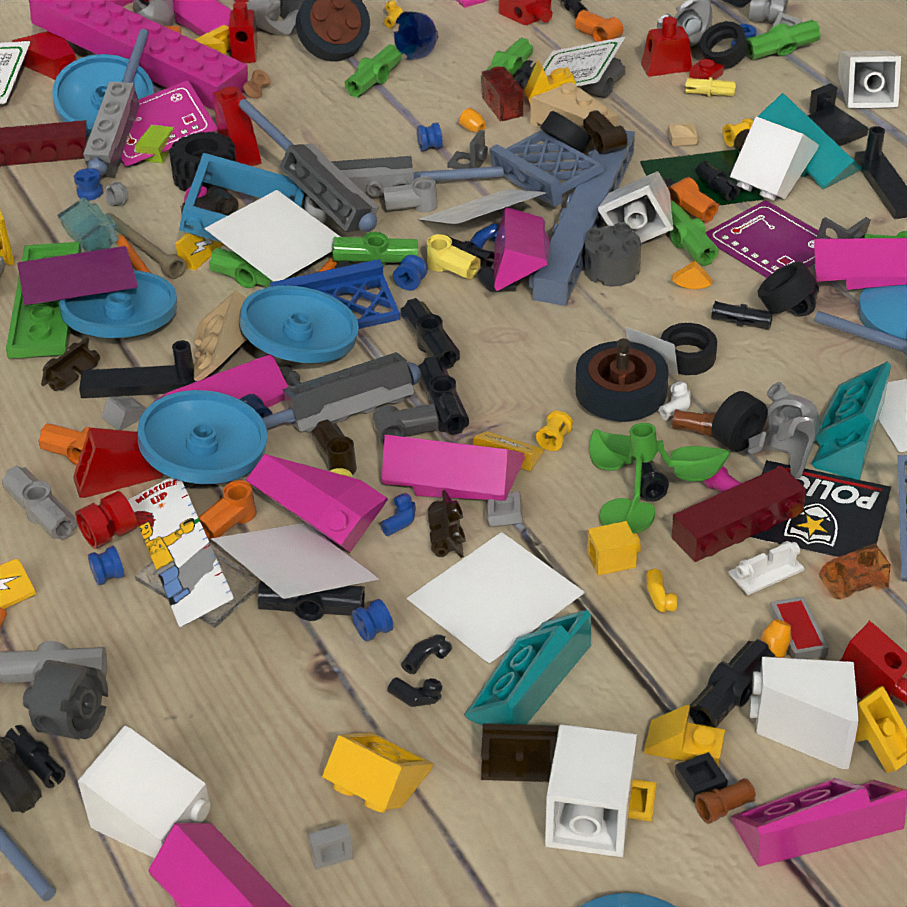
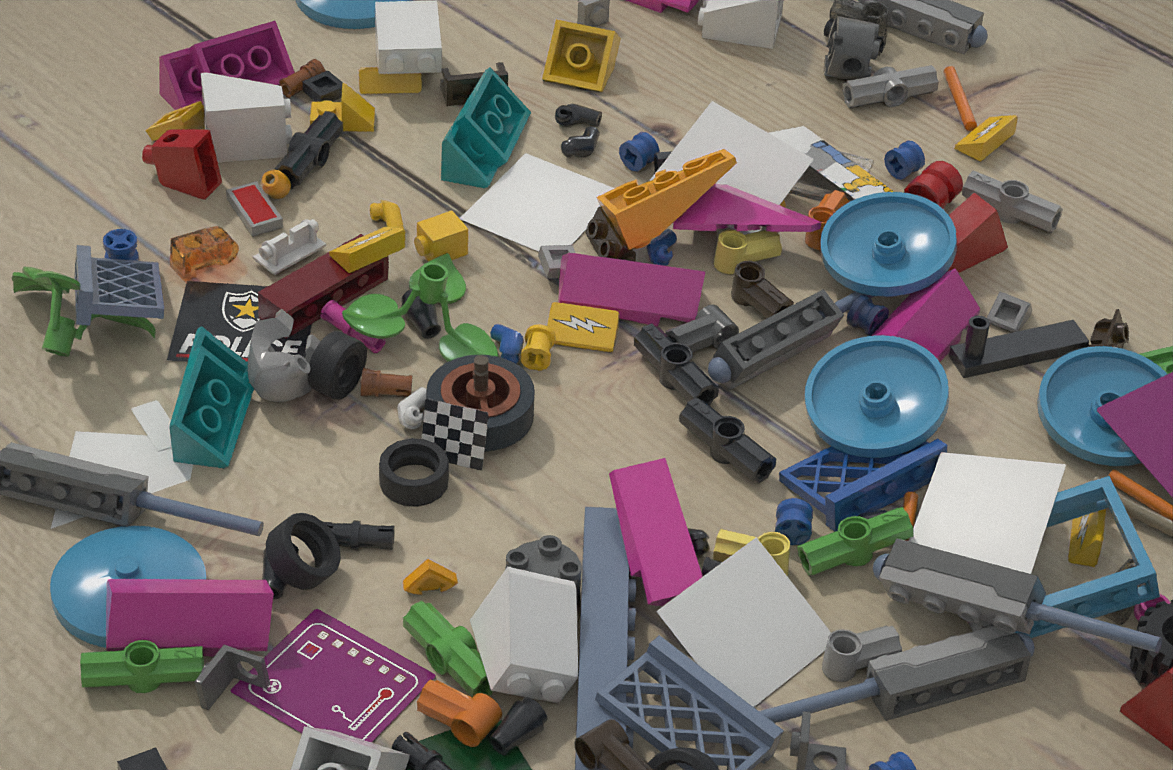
camera: 160 degrees right, 0 degrees up
orange piece [38,423,93,466] -> none
tan wedge [194,290,247,382] -> none
none -> yellow slope [329,227,405,273]
none -> blue arm [490,324,524,364]
none -> light orange wedge [596,149,737,250]

